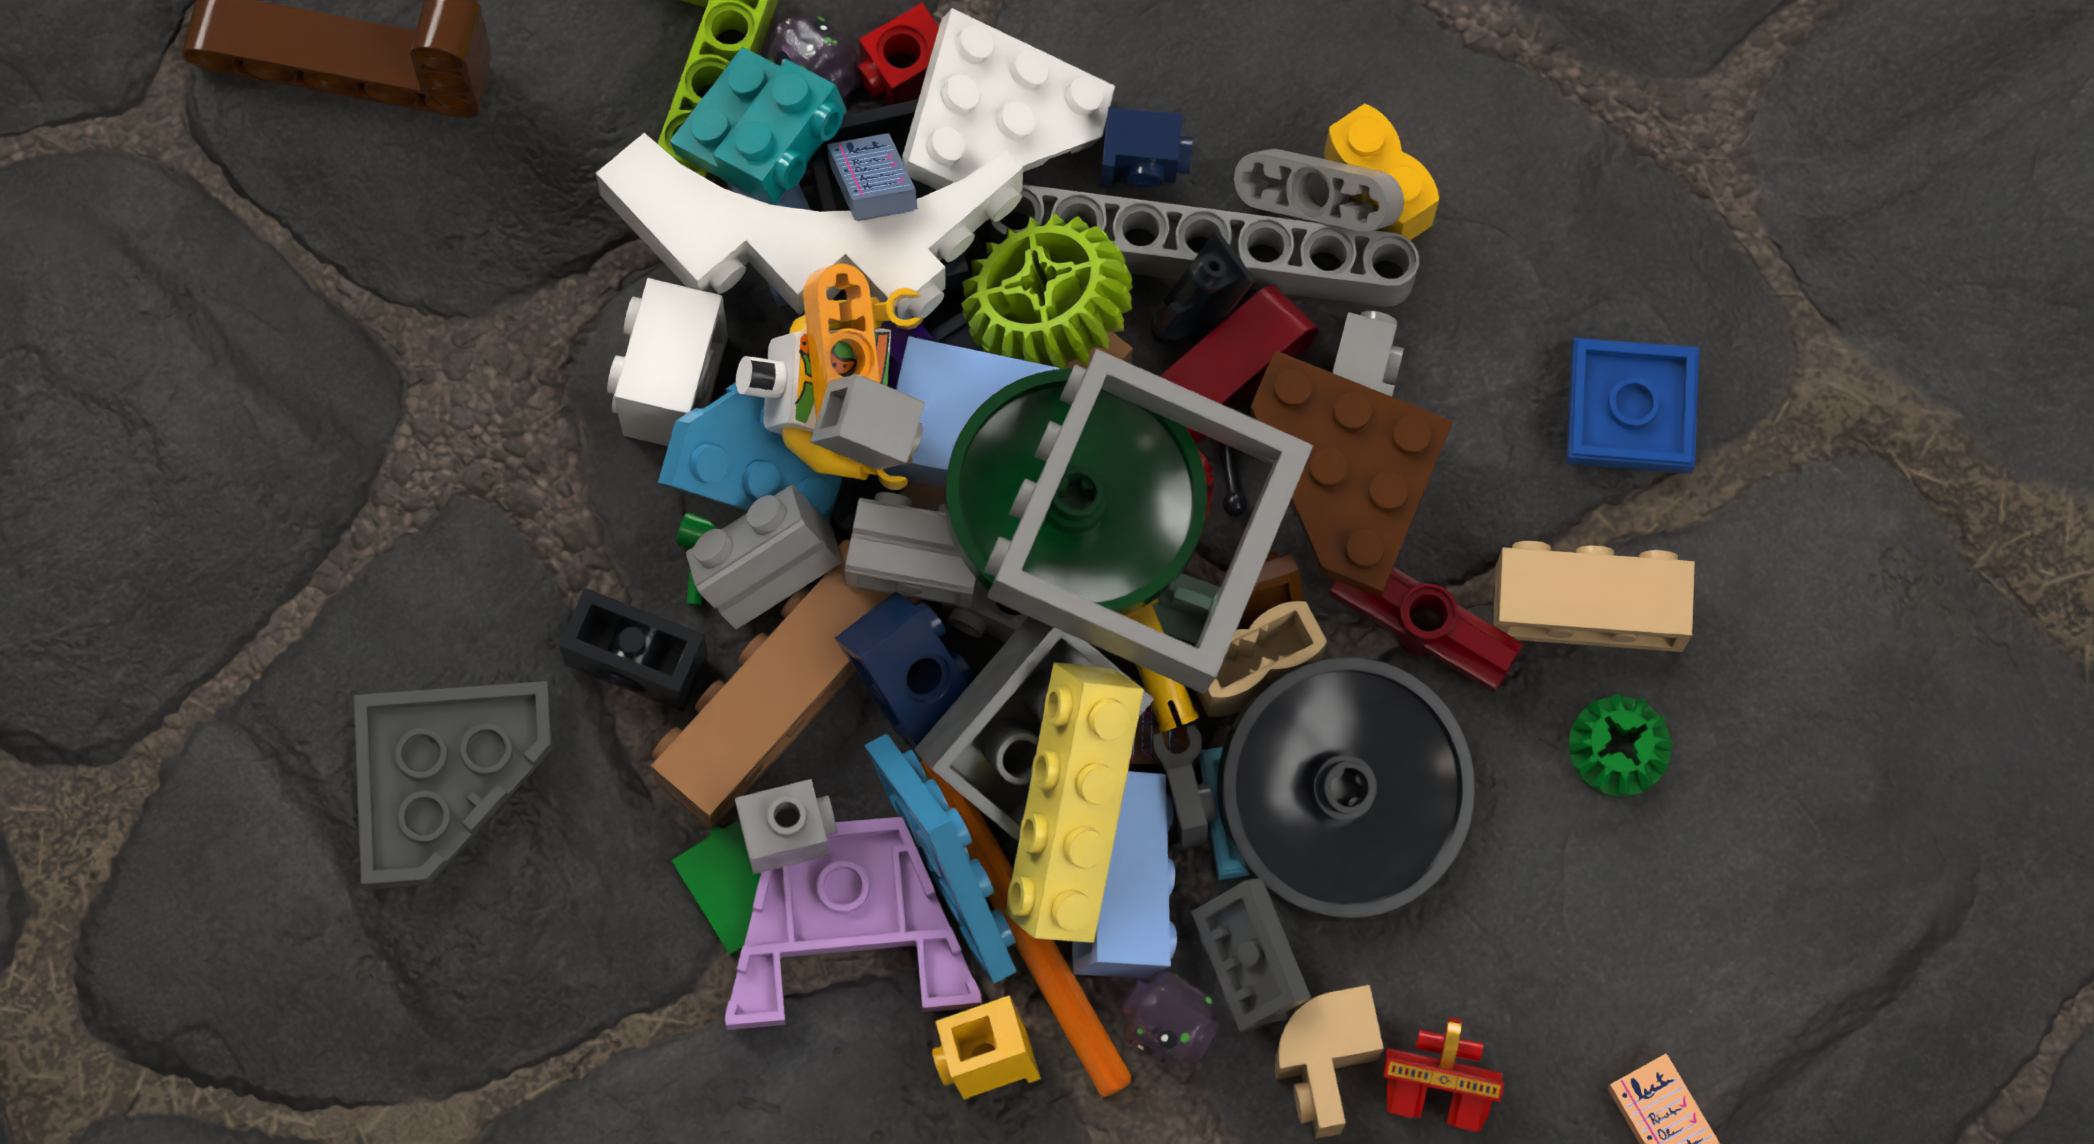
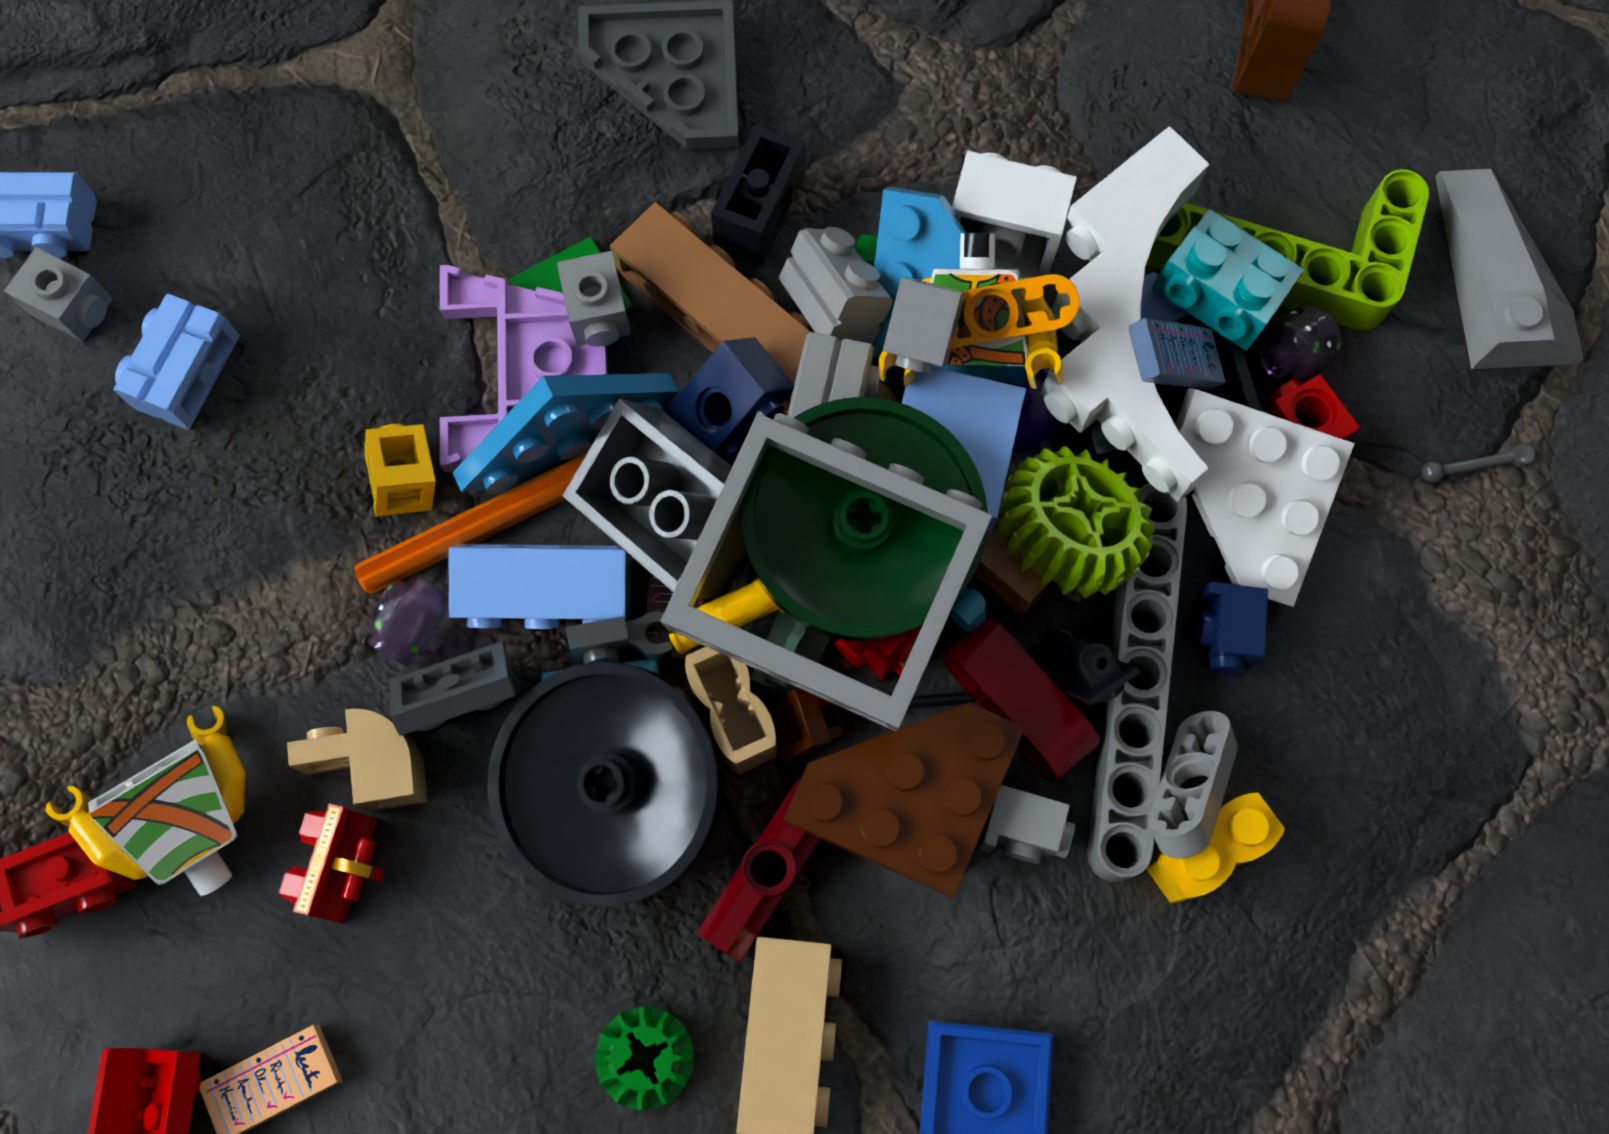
camera: 95 degrees right, 0 degrees up
light yellow brick [1005,662,1144,943] -> none

